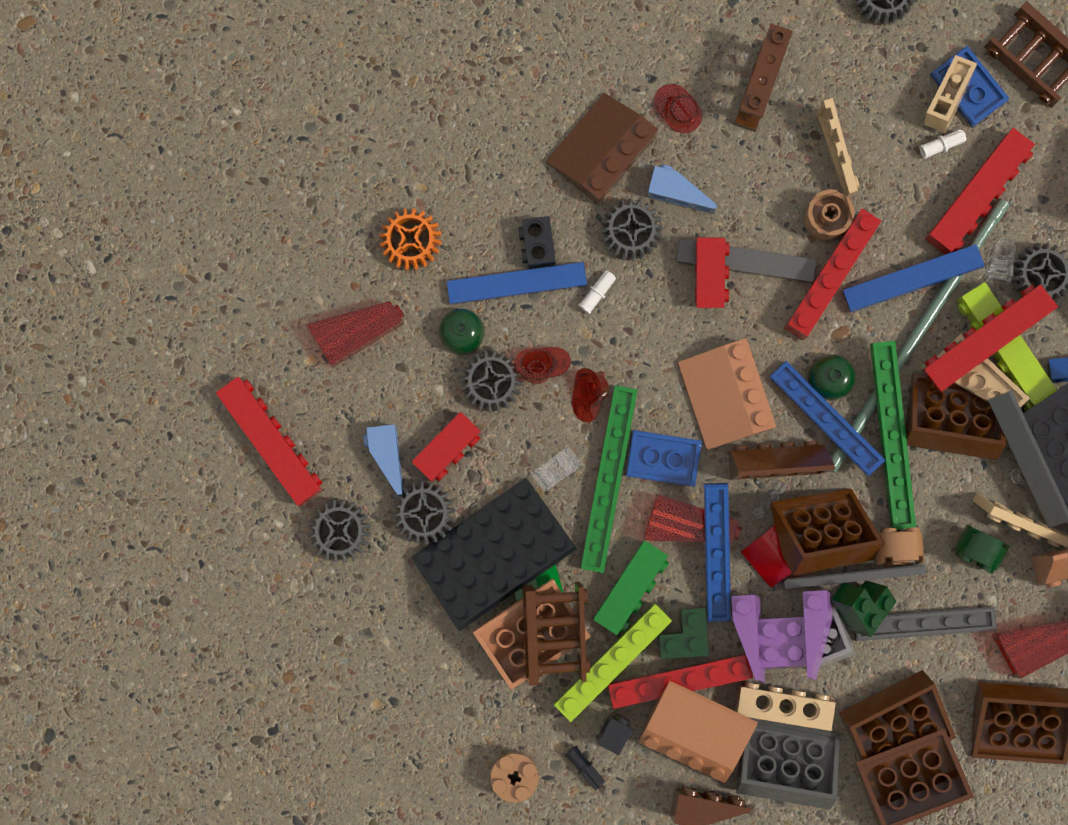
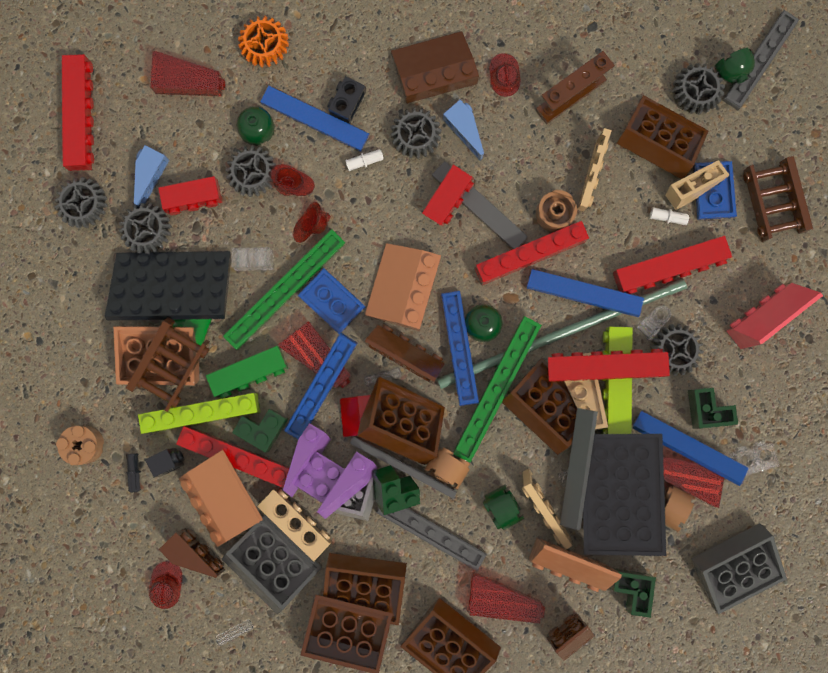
camera: 30 degrees right, 0 degrees up
none -> reddish brown slope [616,95,708,179]

